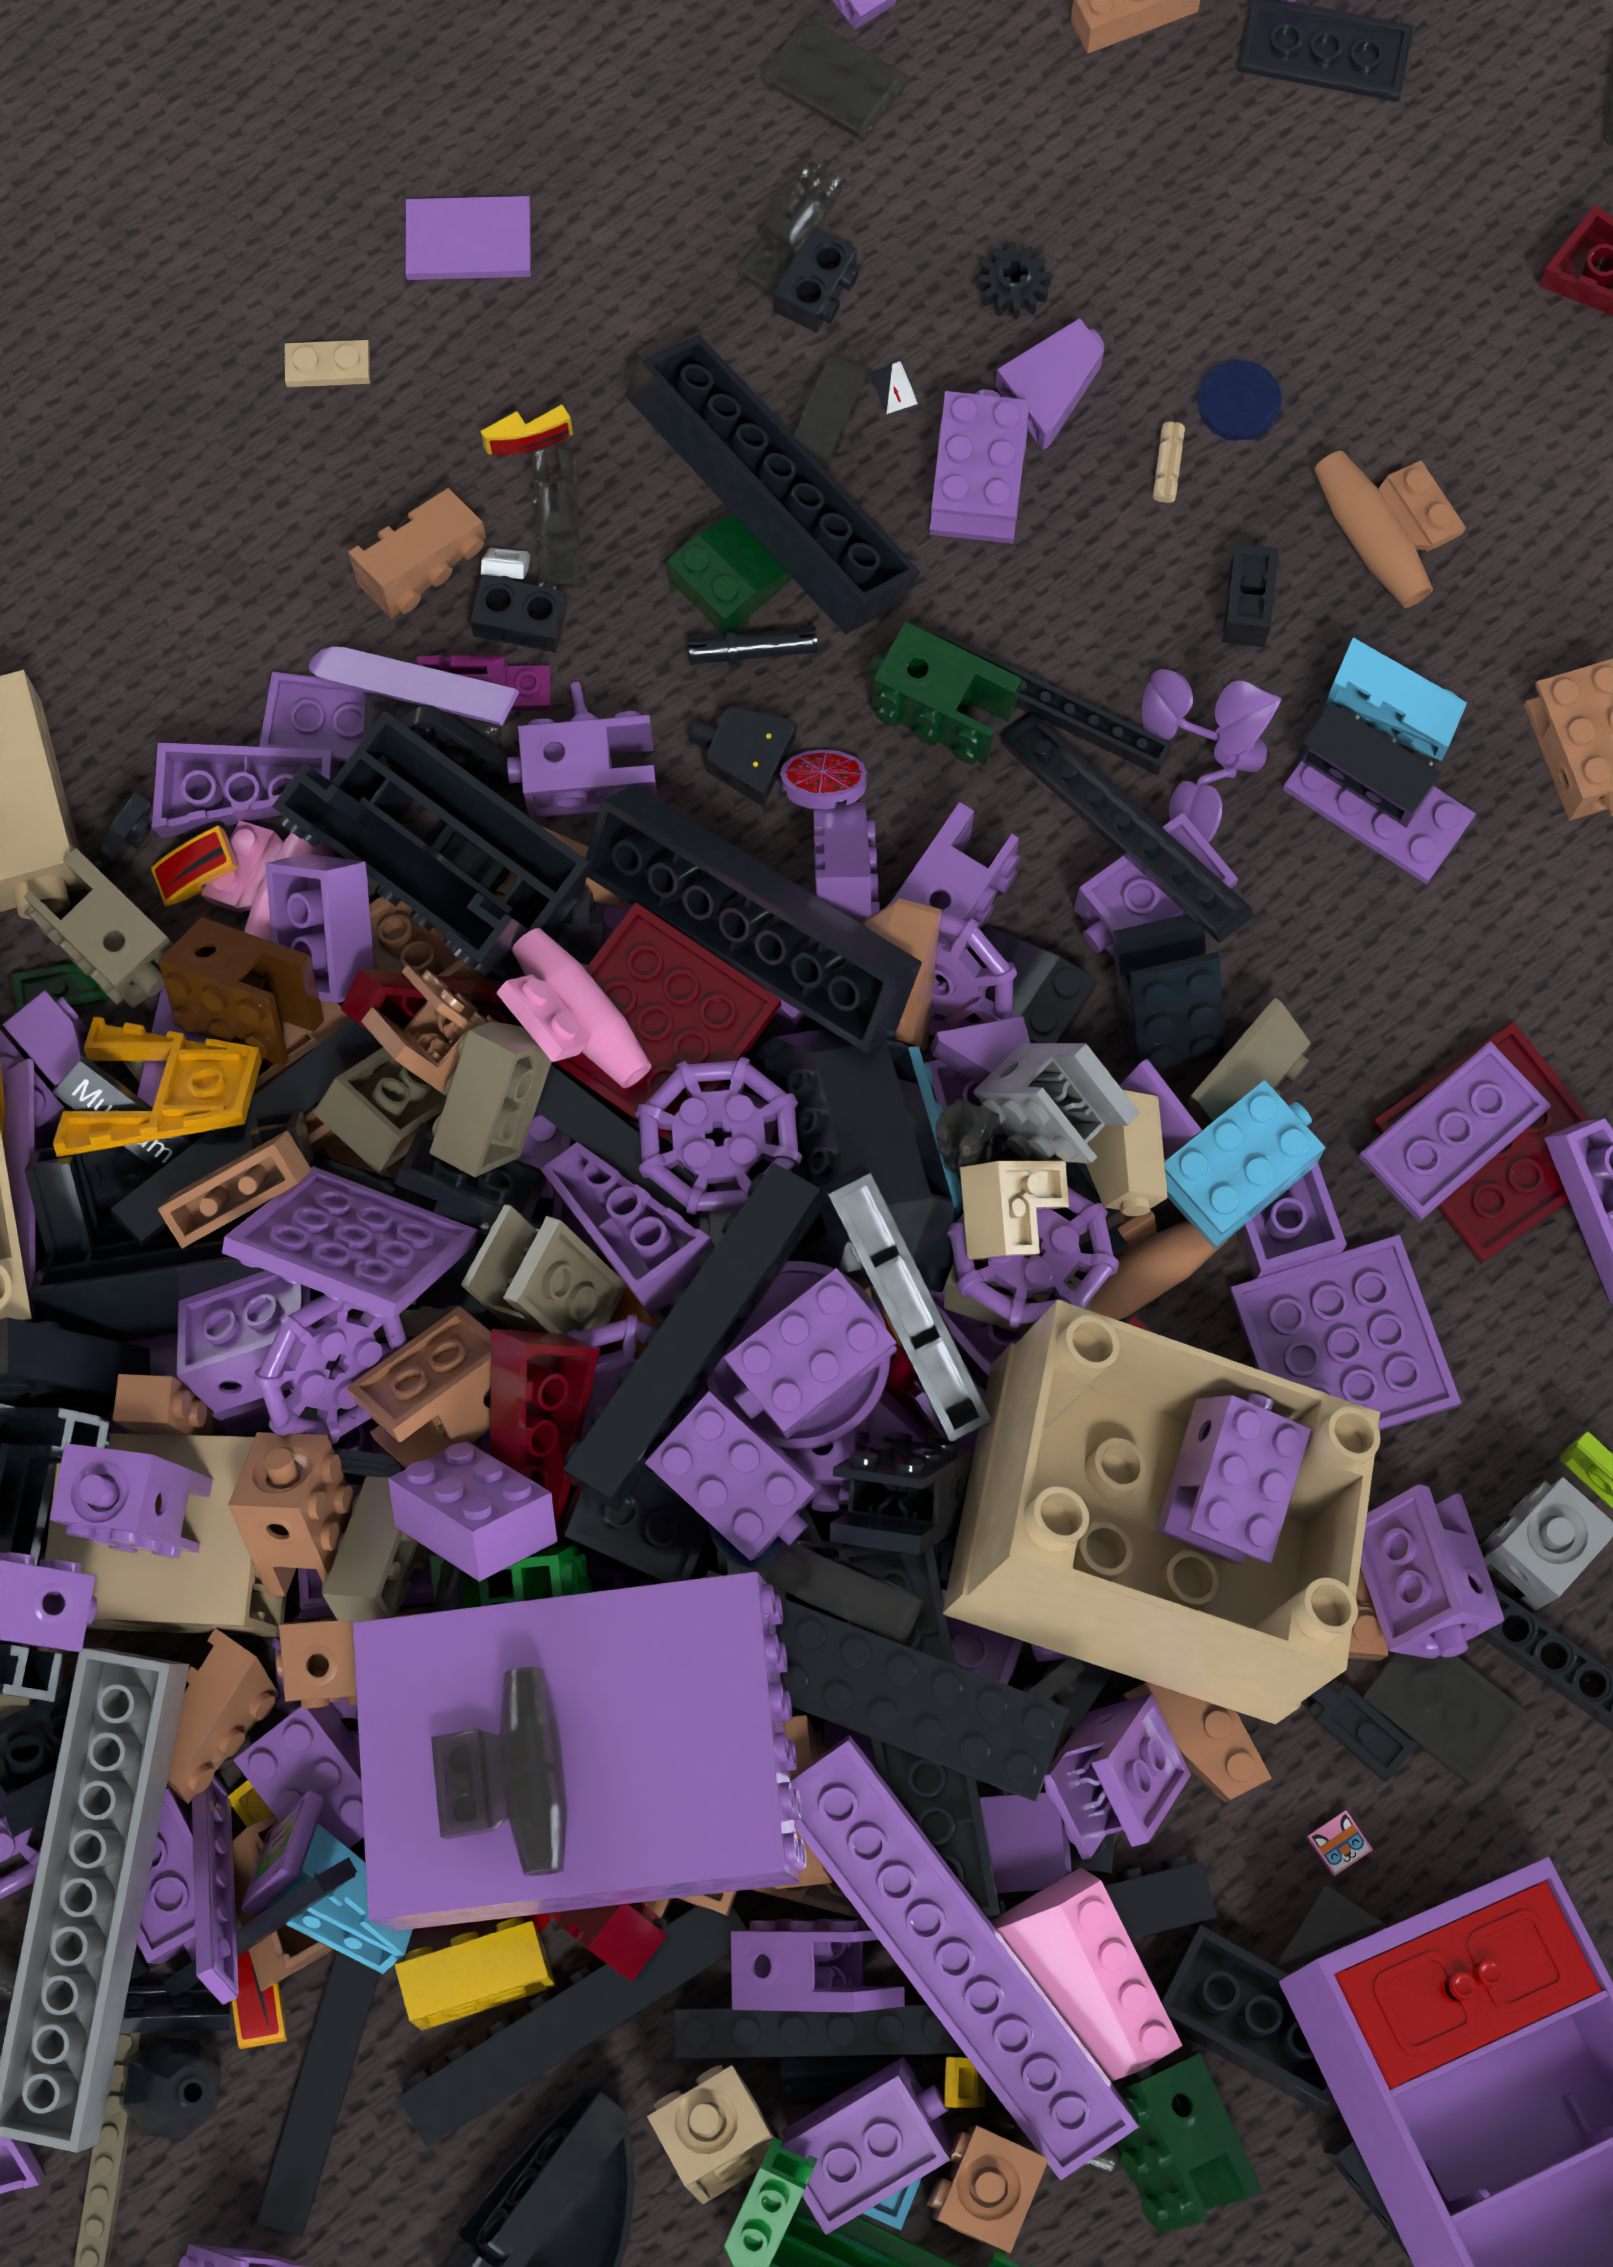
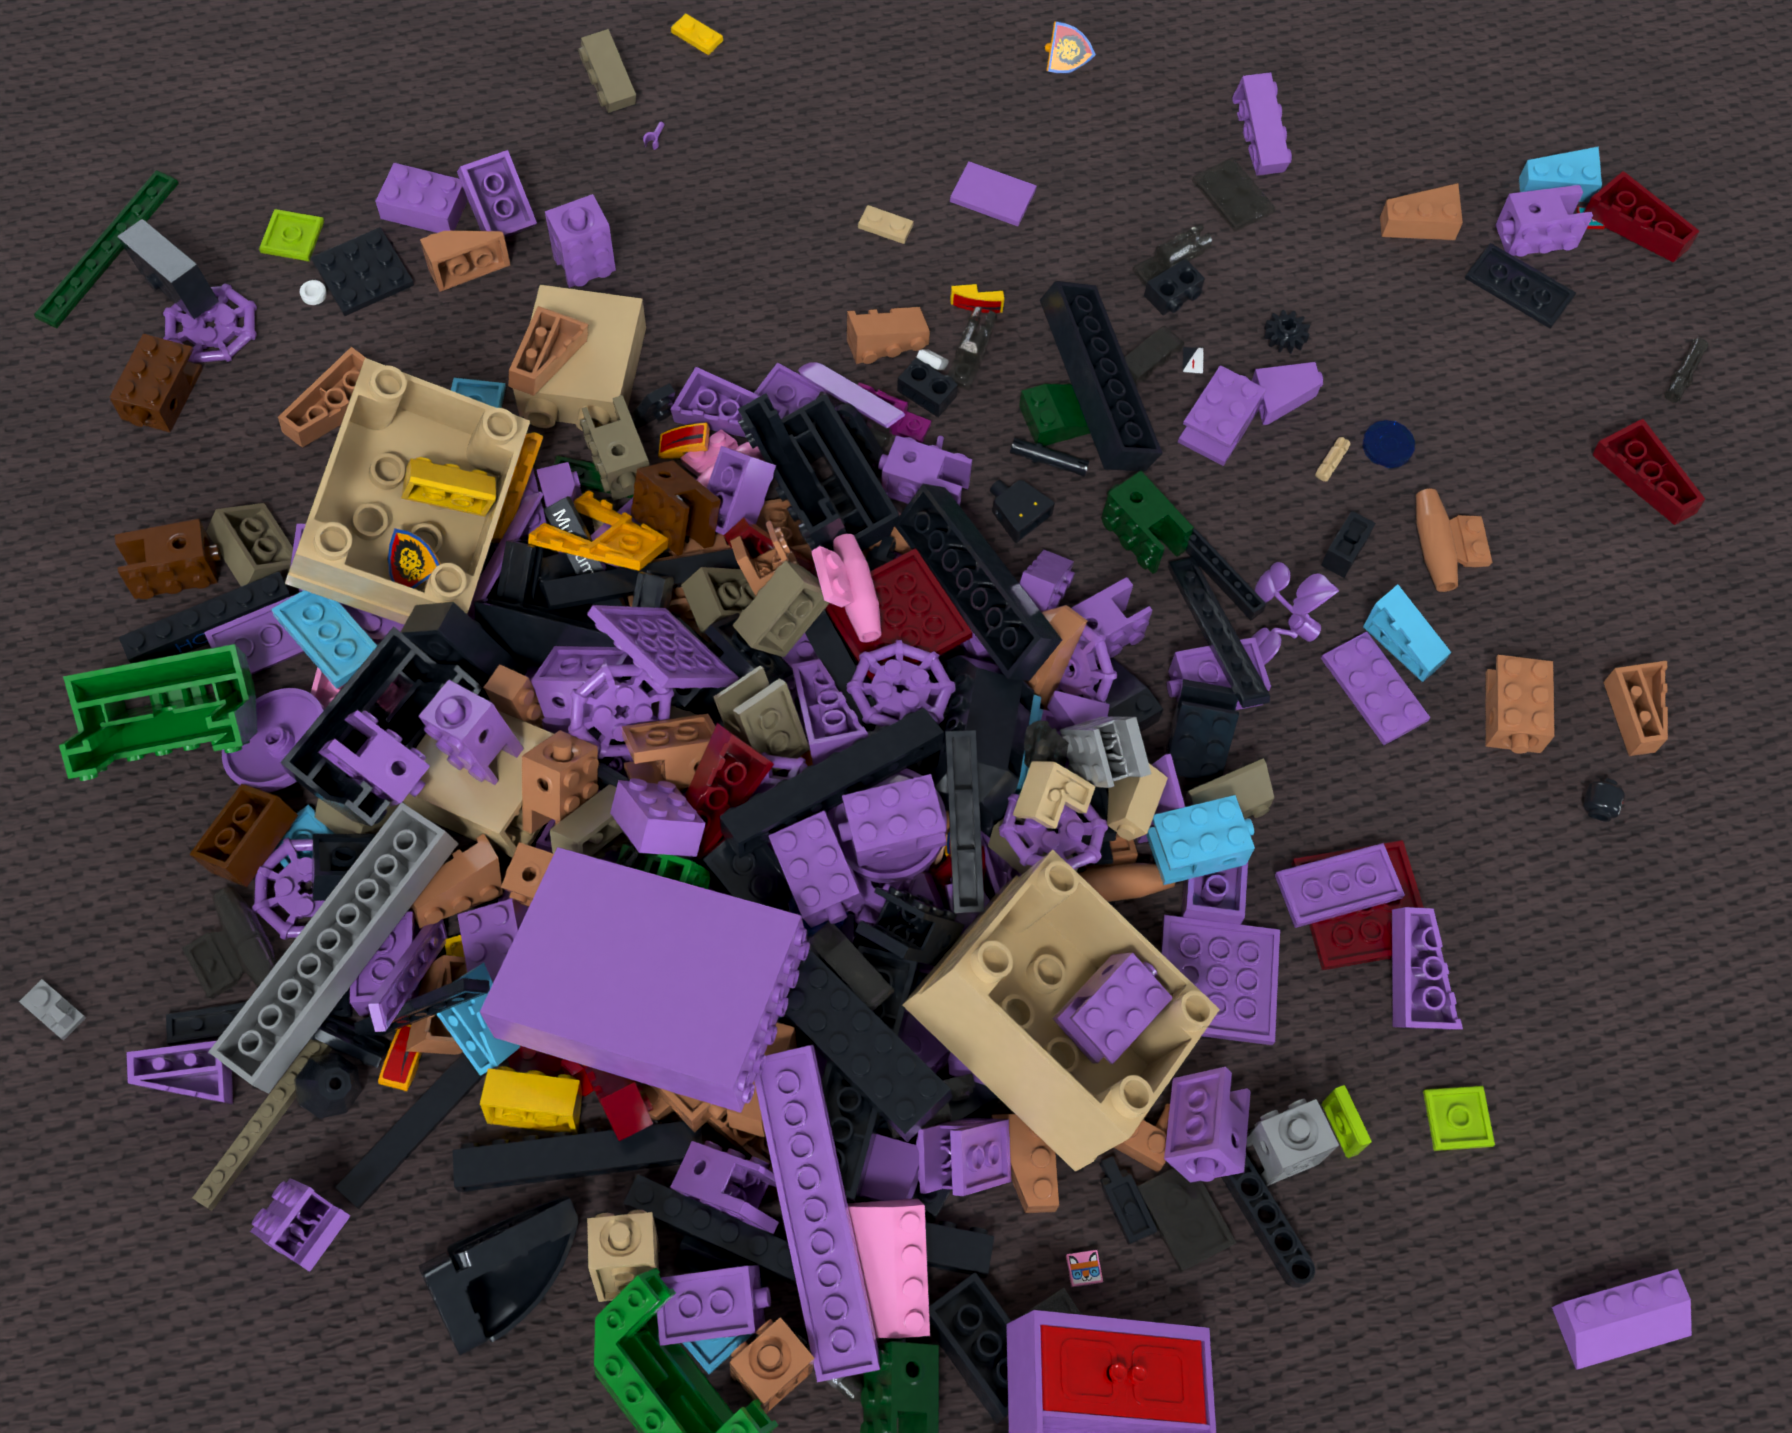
camera: 20 degrees right, 10 degrees down
nougat brick [158,1130,312,1248] -> none
medium lavender tile [241,1790,324,1916] -> none
clear smoke plate [431,1667,568,1876] -> none
tile [780,749,867,810] -> none
yellow slope [944,2057,986,2108] -> none
black brick [1297,703,1442,828] -> none

